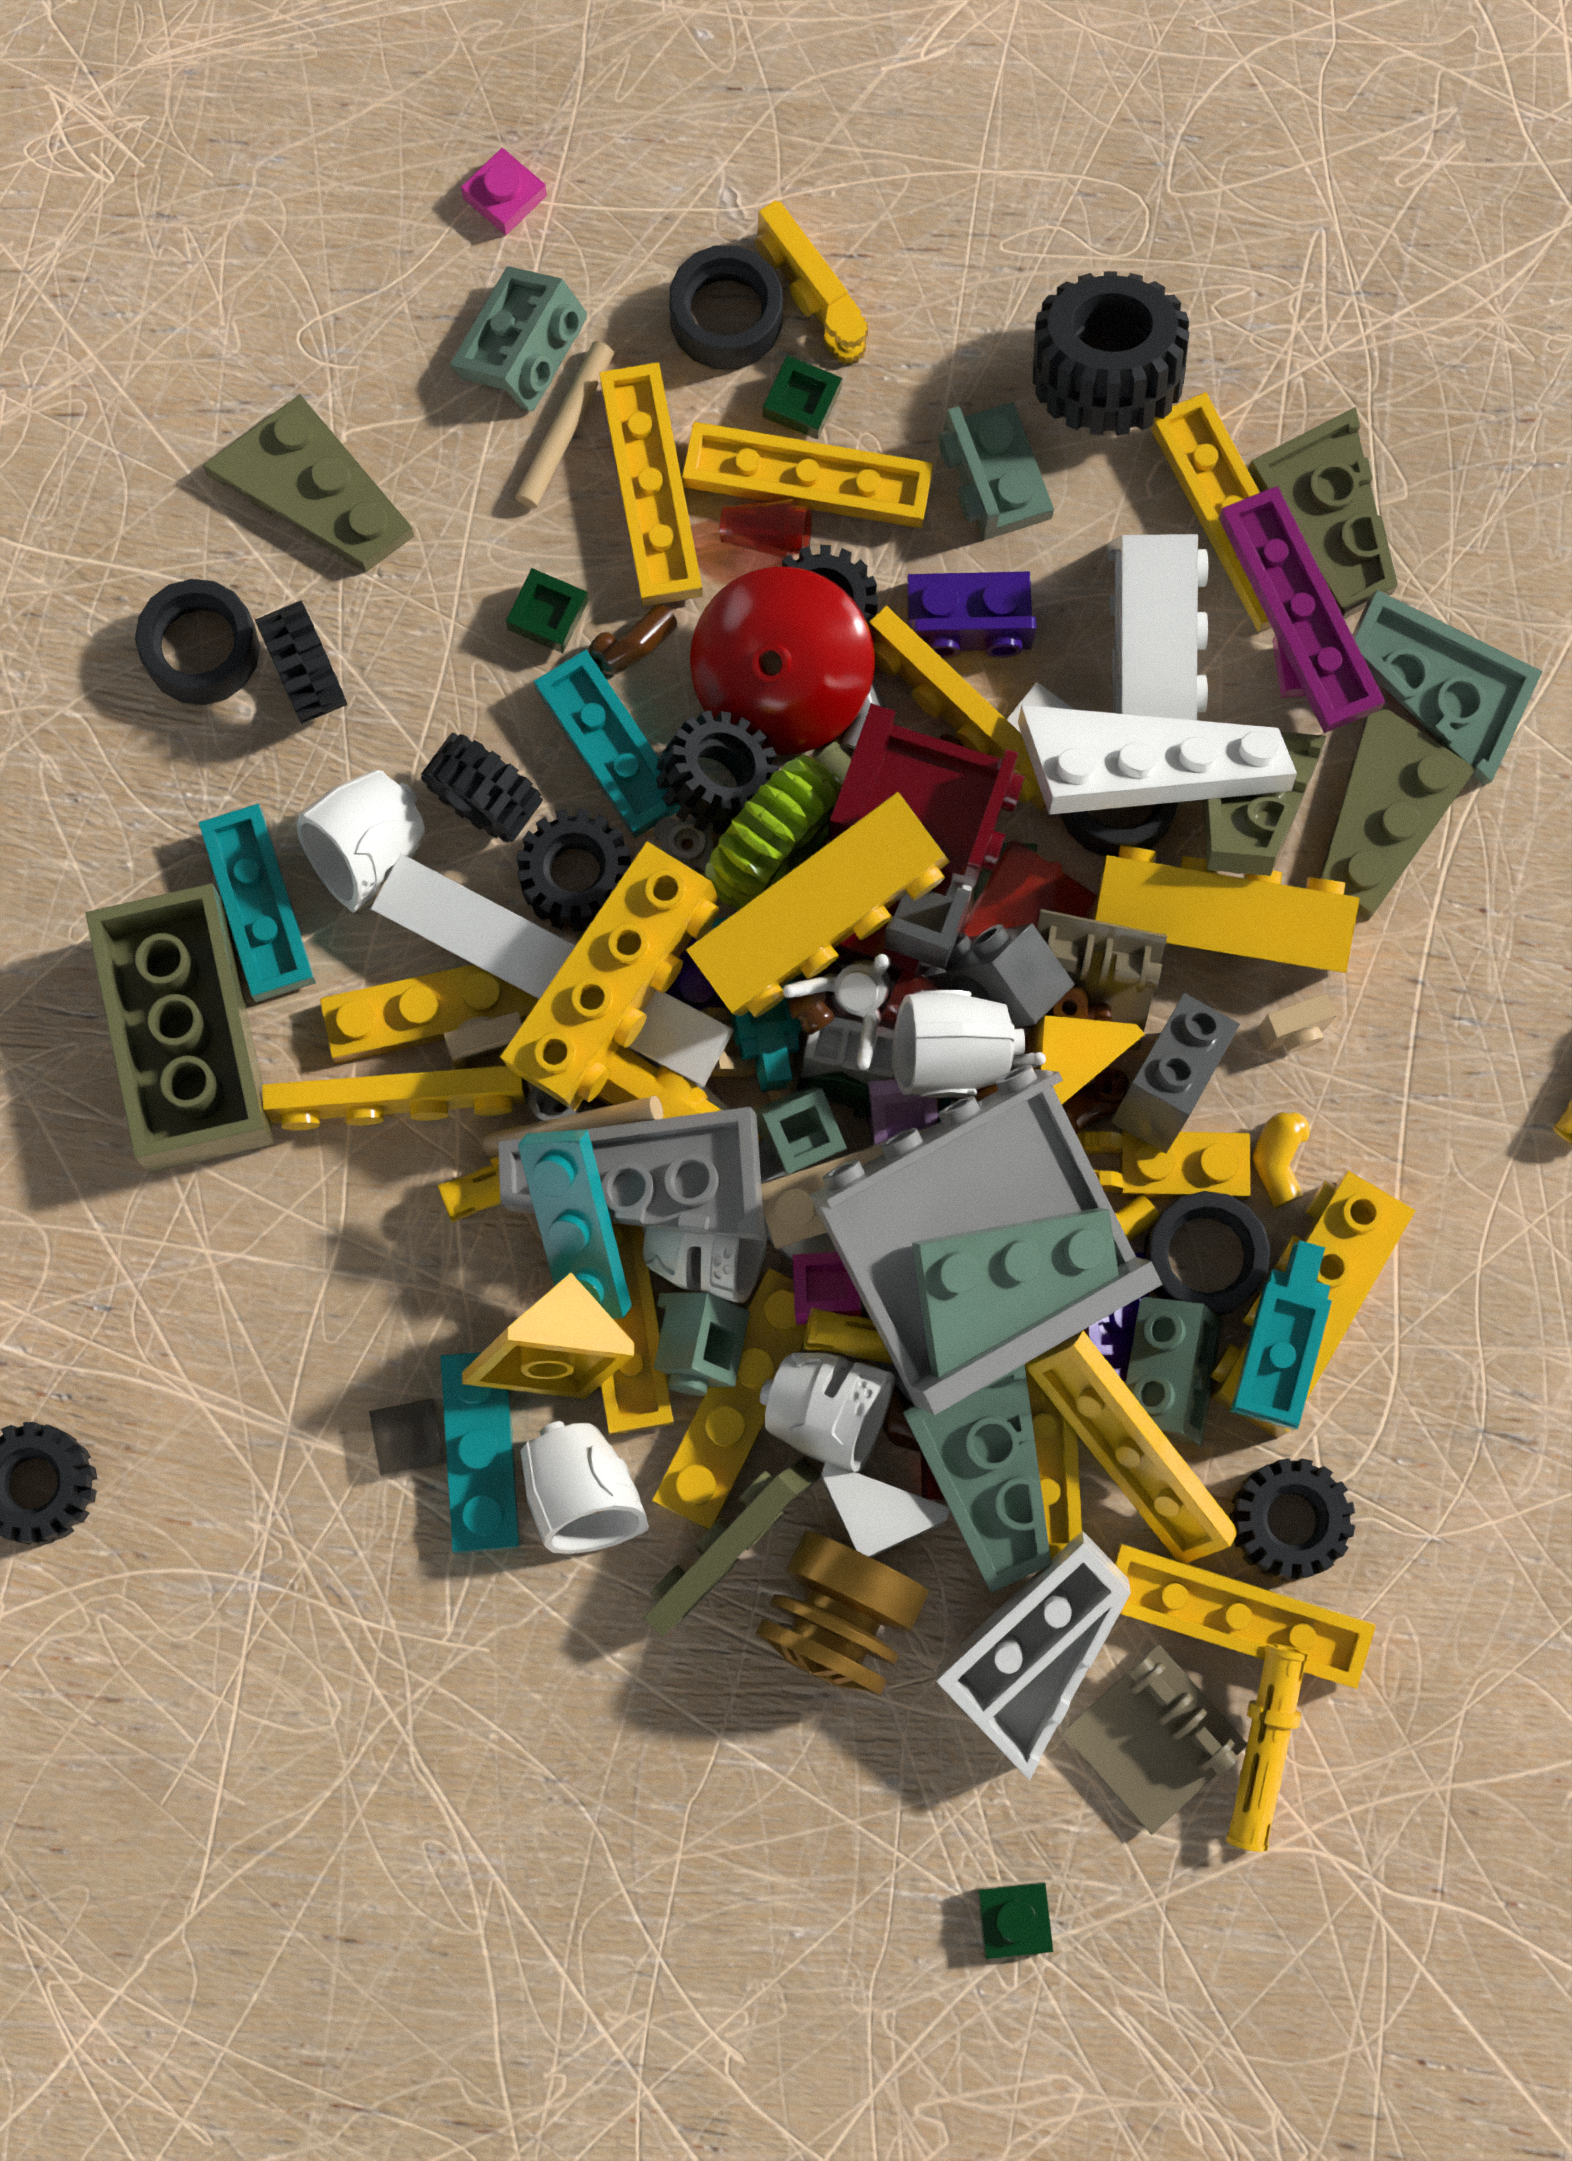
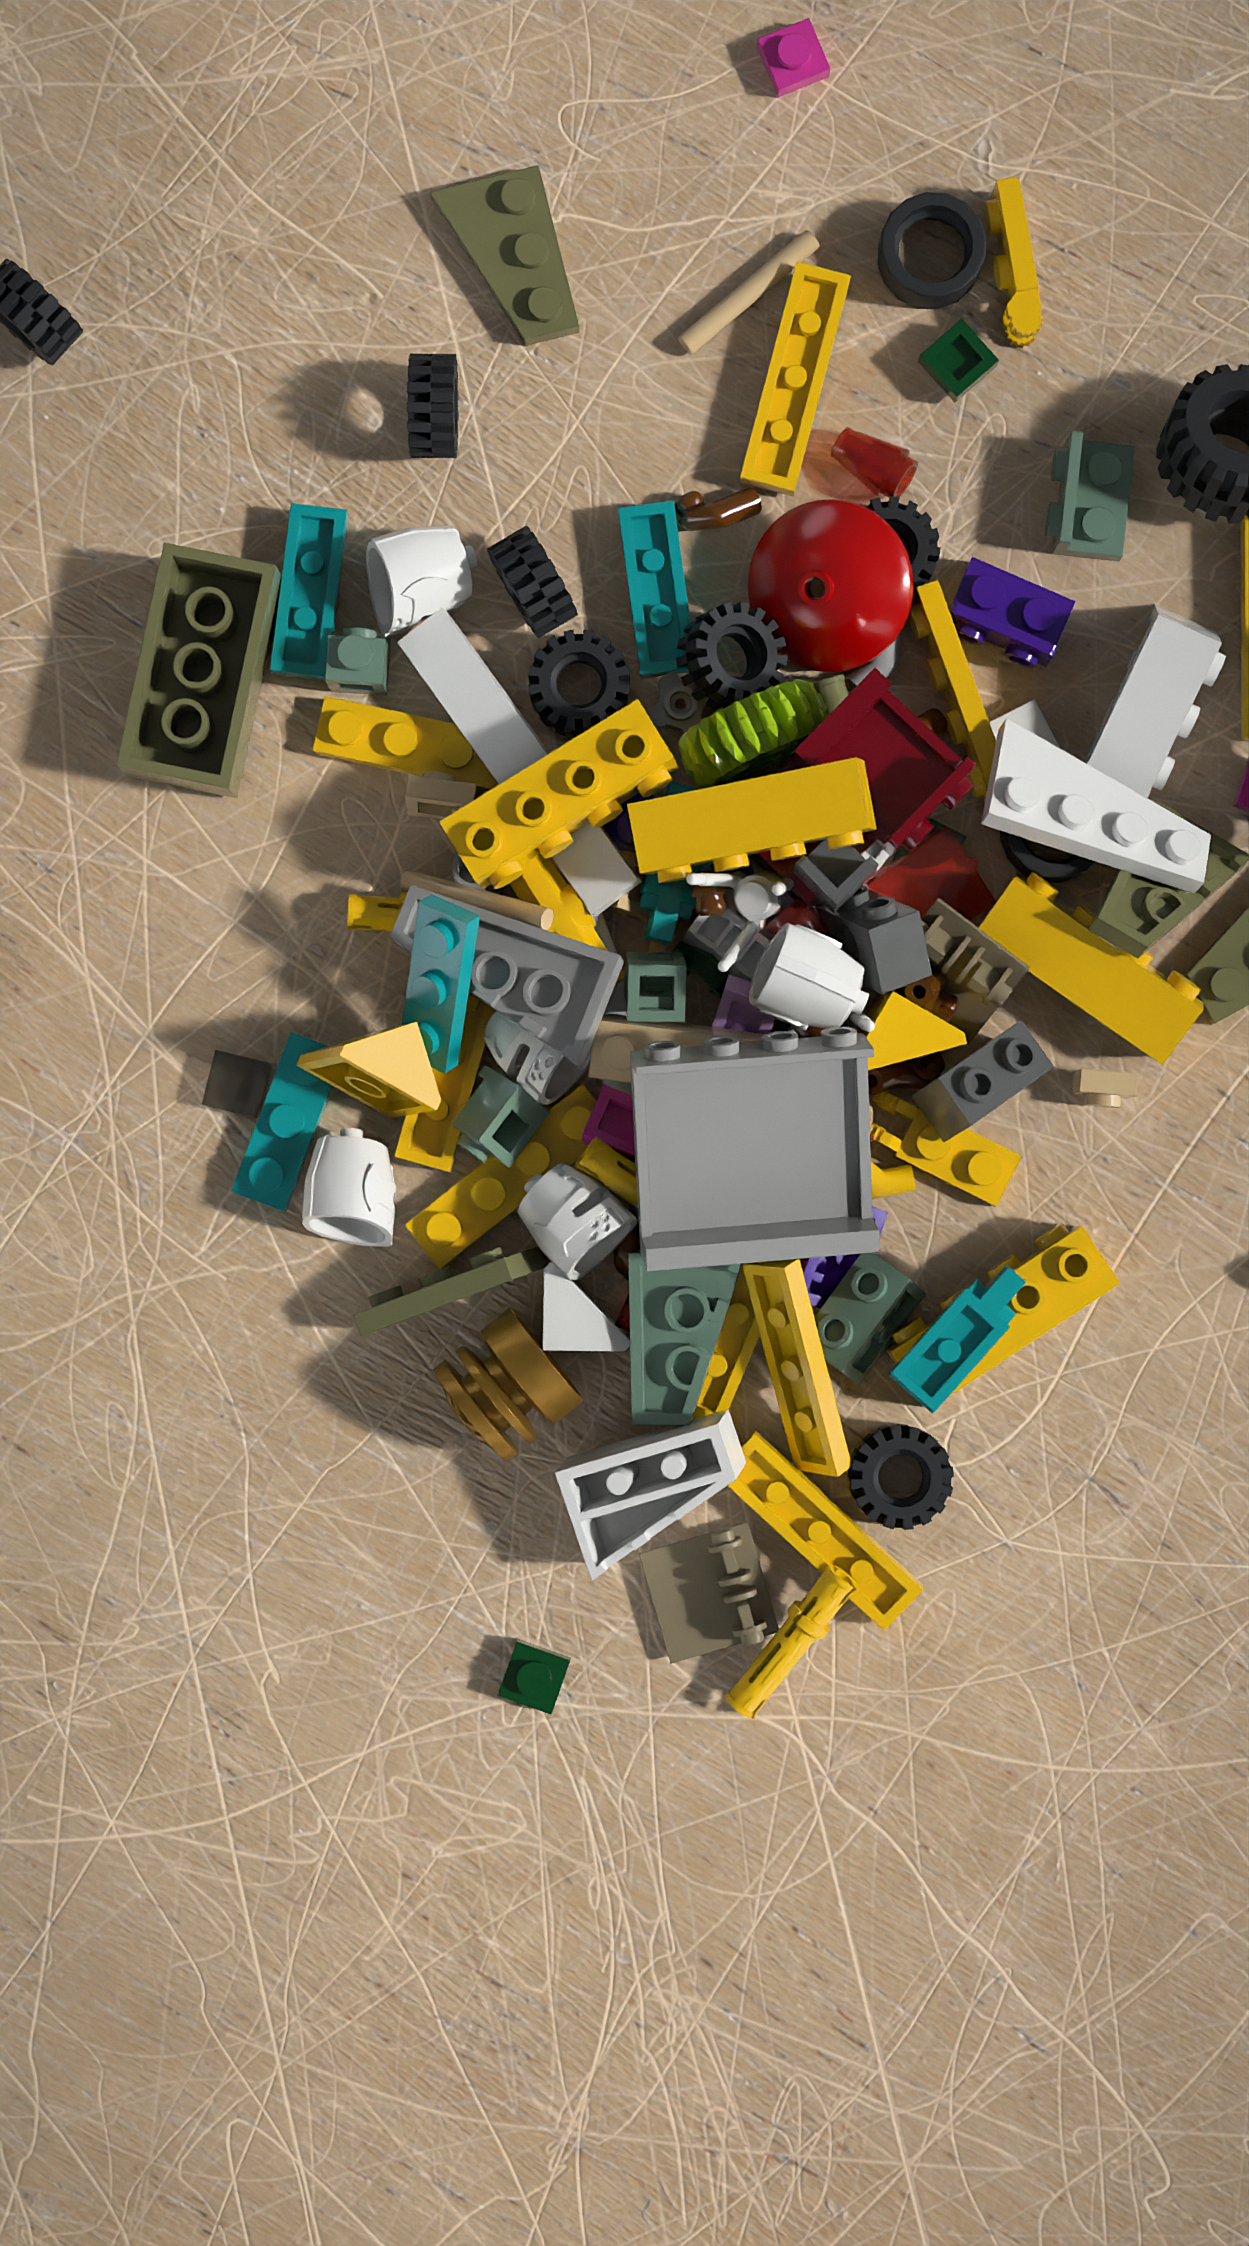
camera: 30 degrees right, 10 degrees up
black tyre [135,579,260,705] -> none
yellow plate [262,1066,526,1130] -> none
sand green bracket [450,266,587,411] -> none
dark green plate [506,568,589,654] -> none
yellow plate [682,421,934,529] -> none
sand green wing [912,1208,1119,1378] -> none
black tyre [1143,1191,1271,1316] -> none
yellow arm [1252,1112,1310,1209] -> none
none -> sand green brick [325,627,391,696]

